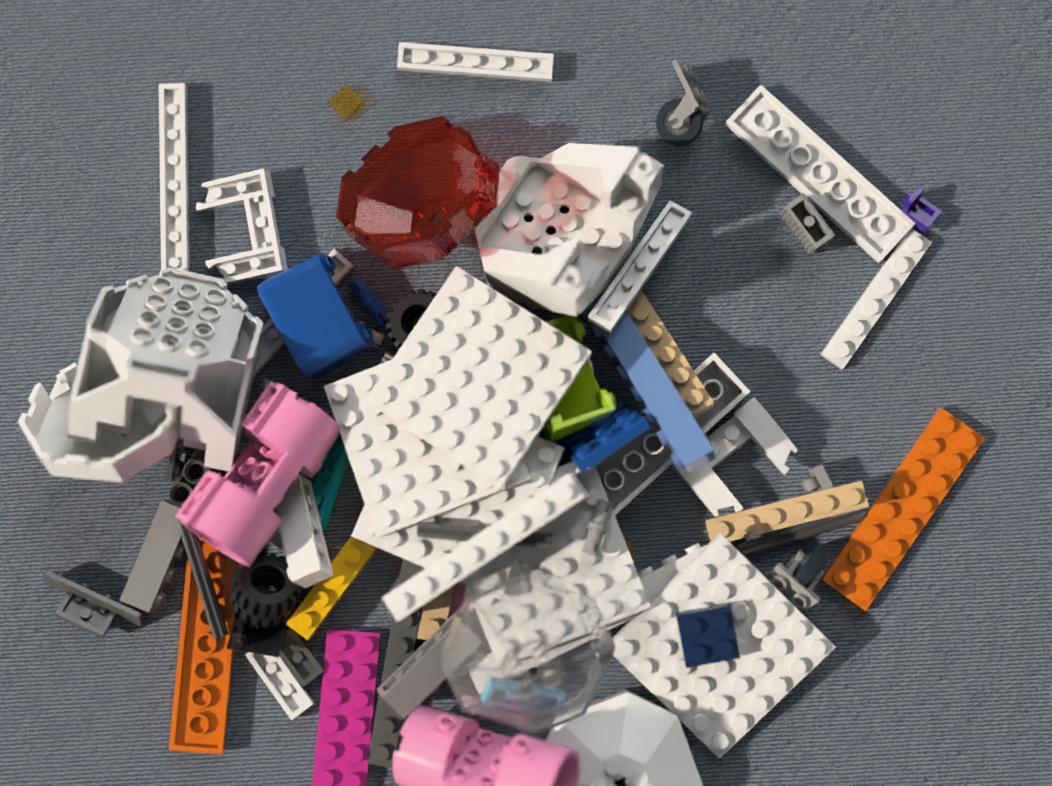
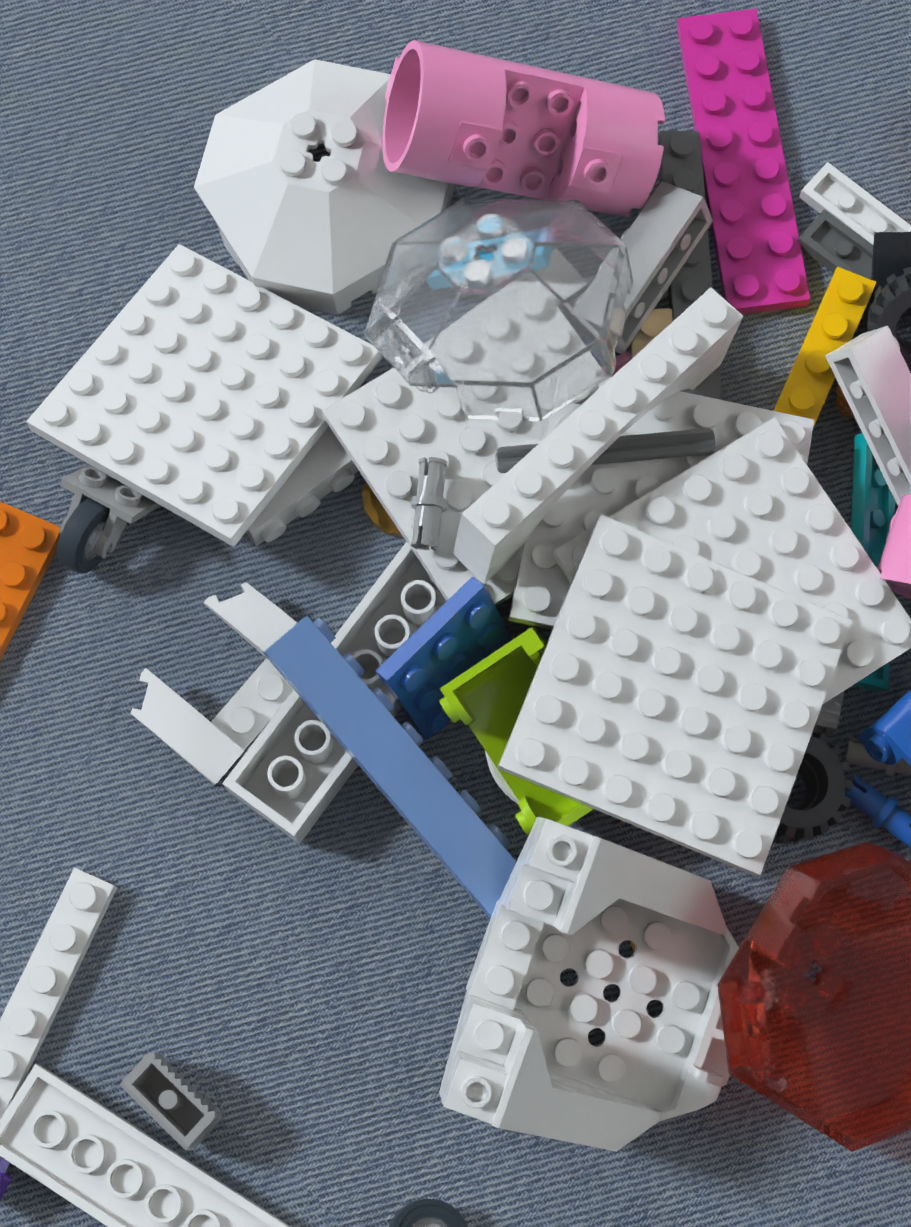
camera: 175 degrees right, 10 degrees down
white plate [588,201,692,334] -> none
tan plate [626,290,715,418] -> none
dark blue plate [676,603,740,668] -> none
tan plate [705,480,869,542] -> none
dark grey axle [737,509,865,557] -> none
light grey tile [801,464,834,492] -> none

